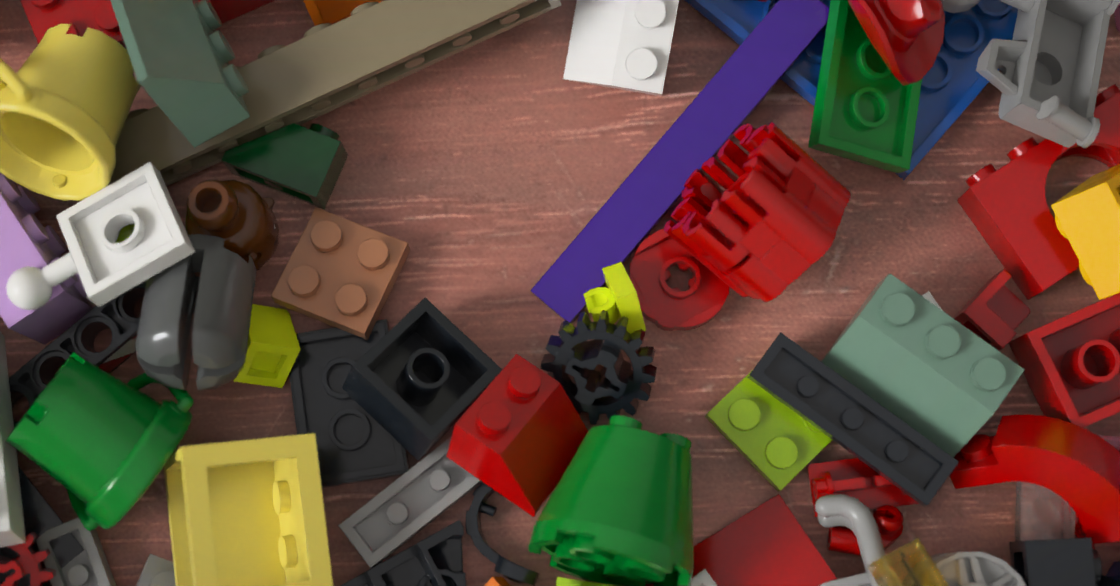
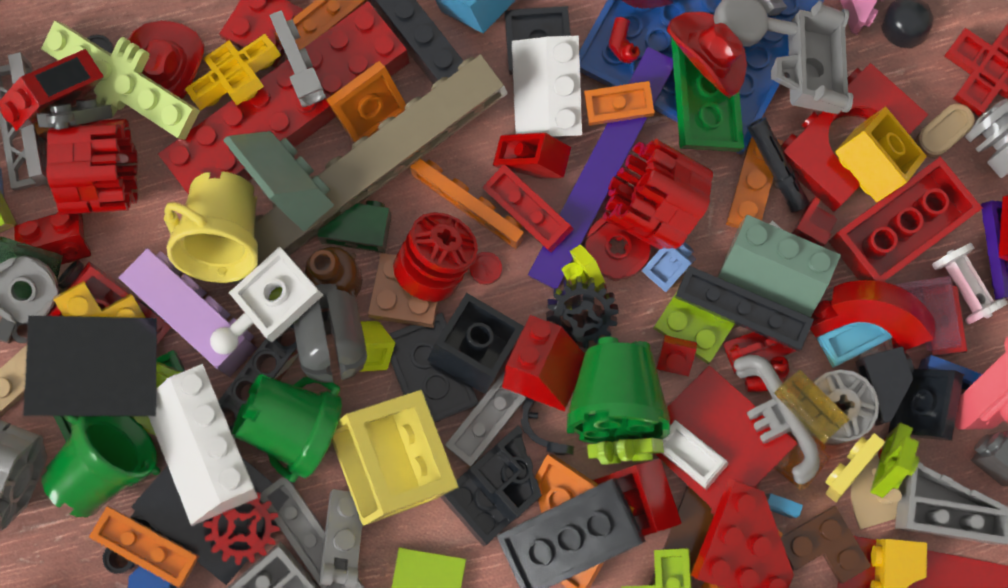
camera: 15 degrees left, 0 degrees up
none -> red wheel [393,212,478,302]
none -> orange plate [410,159,524,250]
none -> red piece [470,252,502,285]
none -> red plate [482,164,573,253]
none -> red slope [493,133,572,178]
none -> orange plate [584,81,655,126]
none -> medium blue bracket [641,242,696,292]
none -> red plate [656,335,697,377]
none -> orange plate [725,137,783,228]
none -> black pin [747,117,810,213]
none -> medium azure tile [817,322,893,368]

